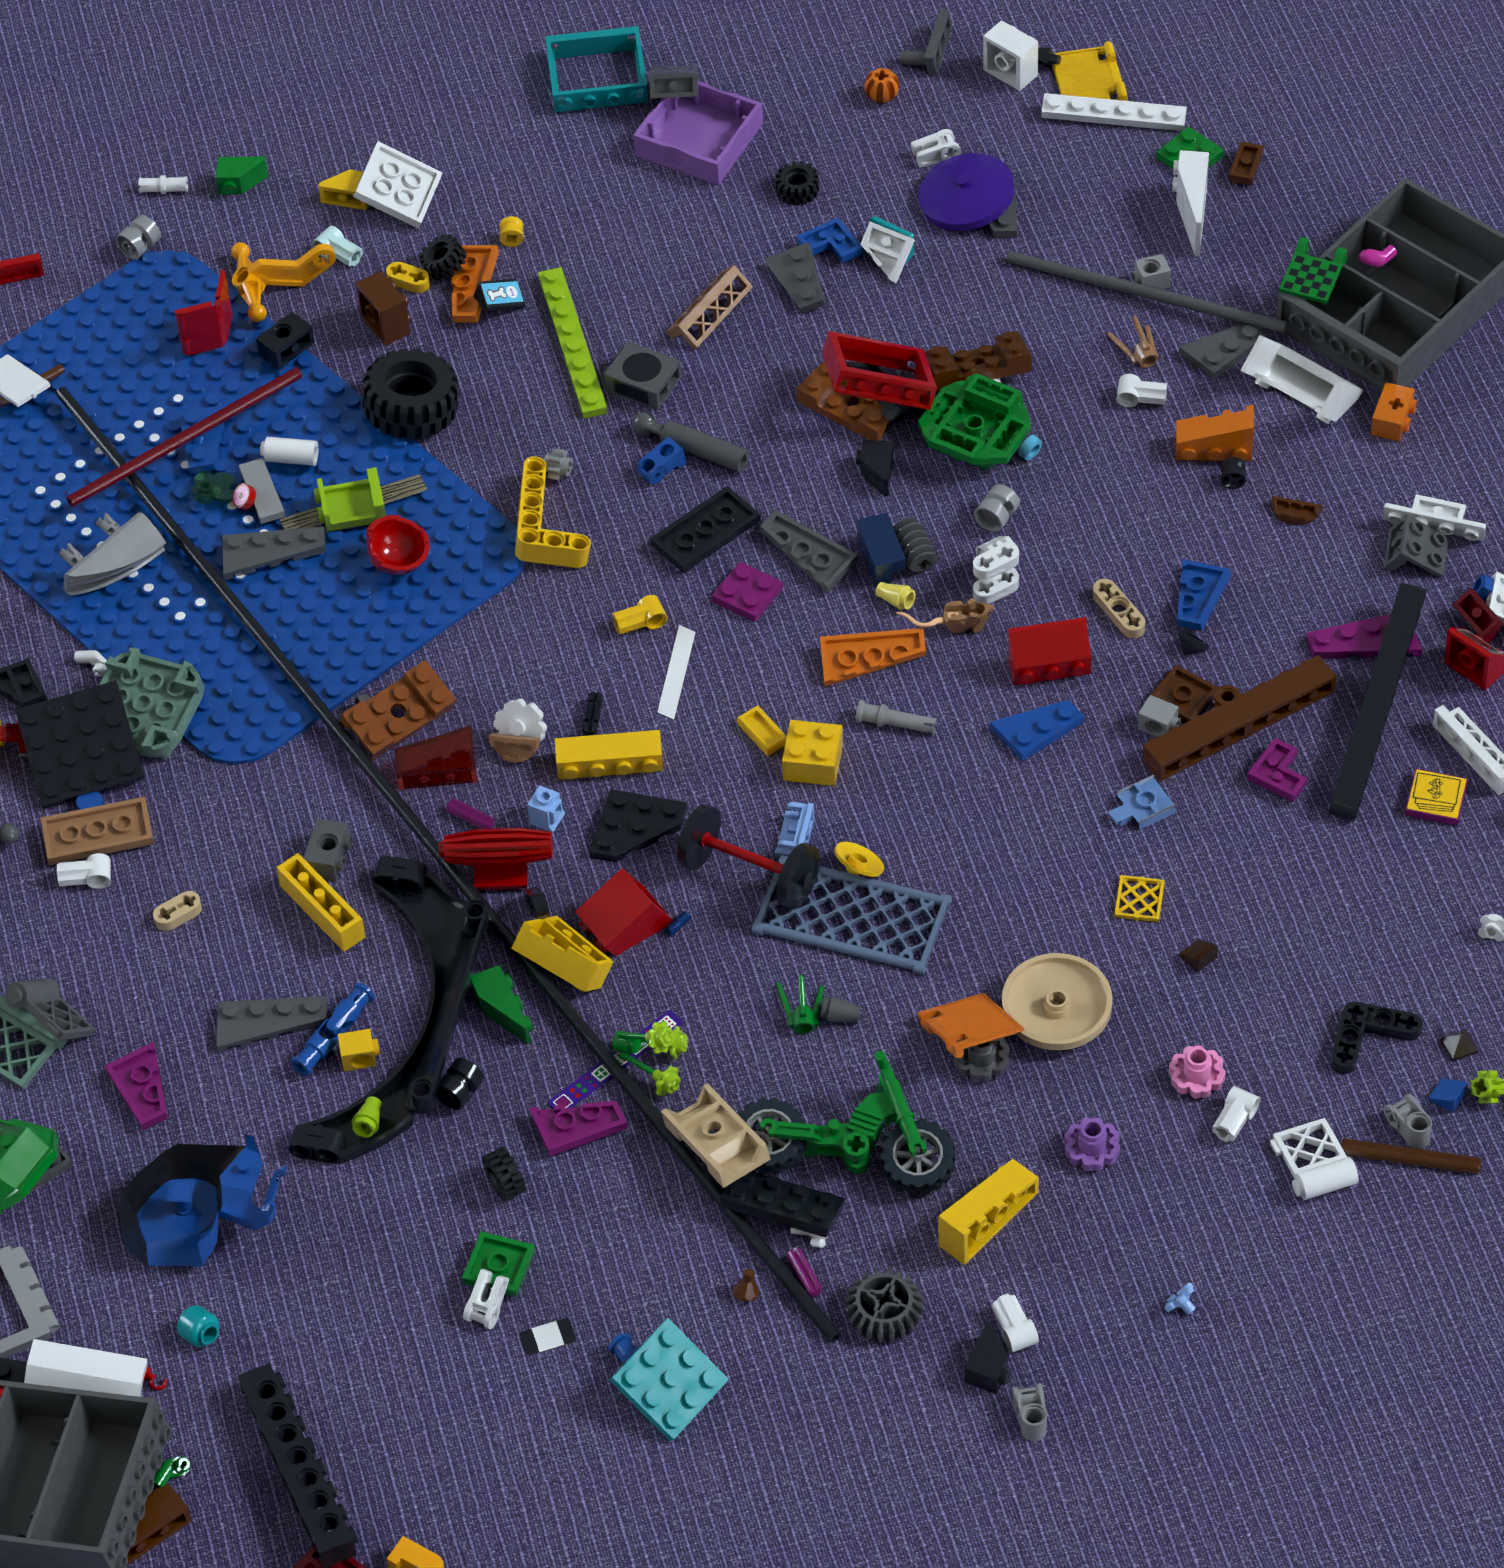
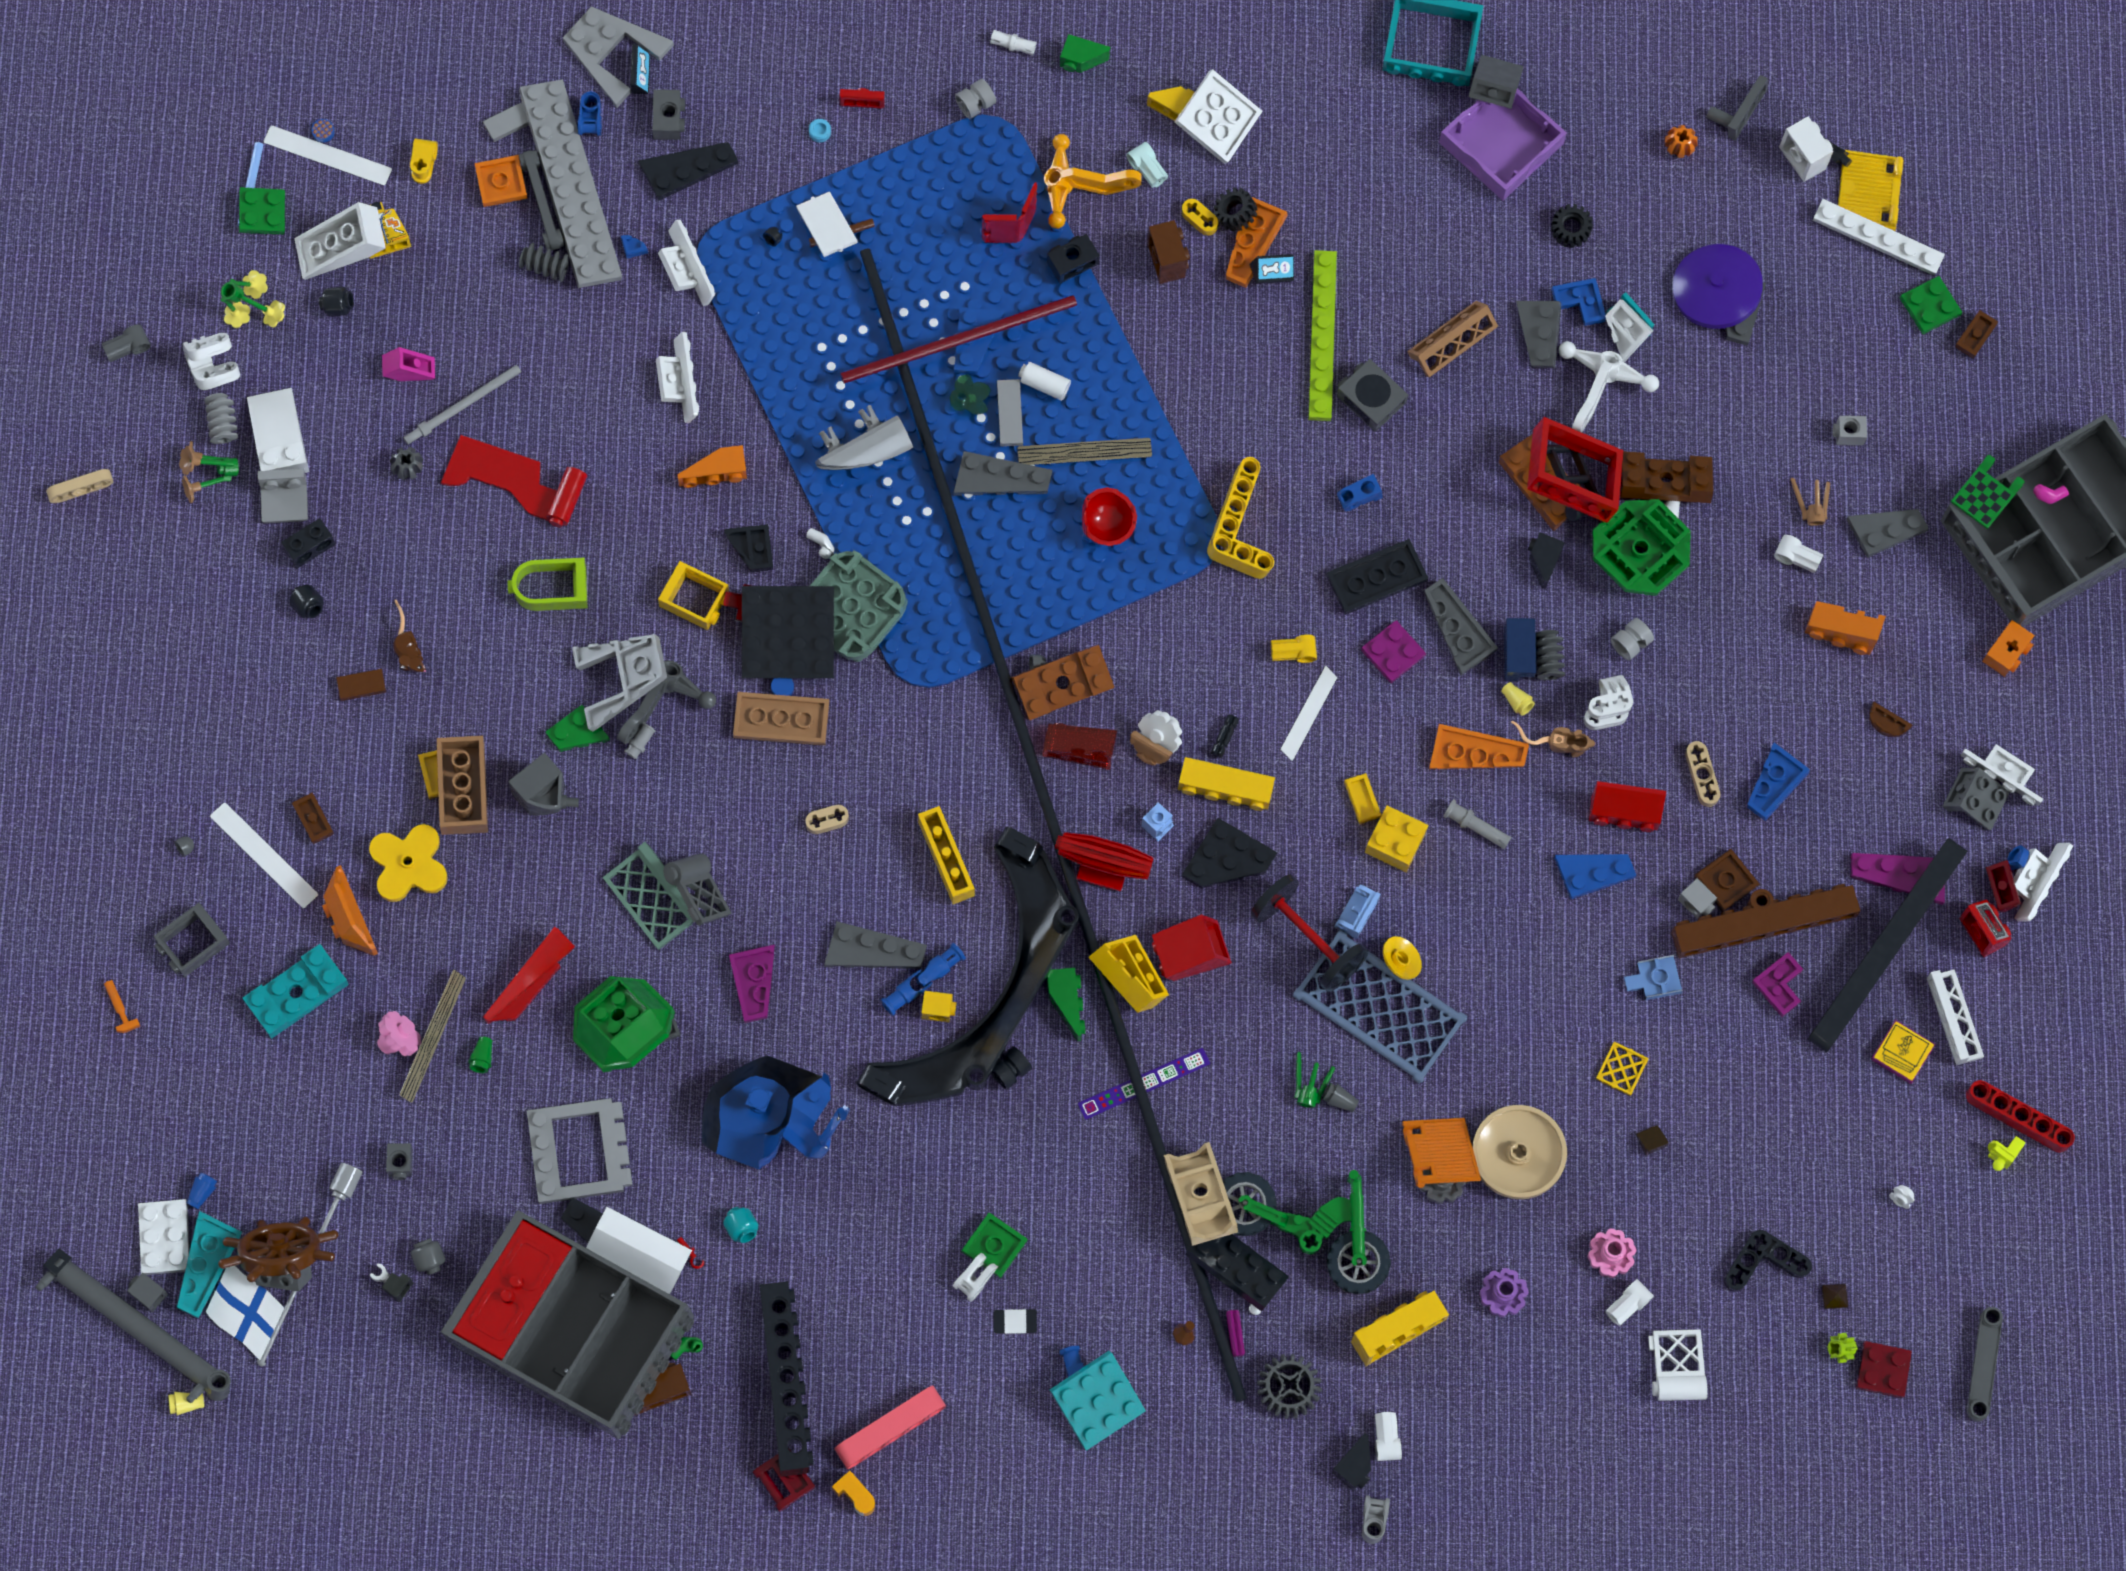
camera: 10 degrees right, 20 degrees up
white piece [57,853,111,889] -> none
tile [232,483,256,510] -> none
dark grey brick [303,818,353,881] -> none
lime panel [313,467,386,532] -> none
lime cone [352,1096,382,1137] -> none
black tyre [363,348,458,440] -> none
magenta axle [446,798,495,829] -> none
black tyre [481,1147,526,1202] -> none
yellow wheel [499,216,524,247] -> none
black beam [523,886,550,919] -> none
magenta wing [529,1101,627,1157] -> none
light grey gear [544,449,573,480] -> none
lime plant [612,1021,689,1097] -> none
dark grey piece [632,412,749,473] -> none
blue piece [661,909,695,939] -> none
white piece [911,129,961,168] -> none
dark grey piece [1006,251,1288,334] -> none
medium azure tile [1018,435,1042,461] -> none
light blue plant [1165,1282,1196,1315] -> none
white slope [1172,150,1209,257] -> none
black slope [1178,630,1209,655] -> none
black wheel [1220,457,1246,489] -> none
white windscreen [1240,335,1363,424] -> none
reddish brown axle [1341,1138,1481,1174] -> none
light grey piece [1383,1094,1432,1148] -> none
blue slope [1428,1078,1468,1113] -> none
none -> coral beam [834,1386,946,1469]
none -> white piece [1559,341,1659,432]

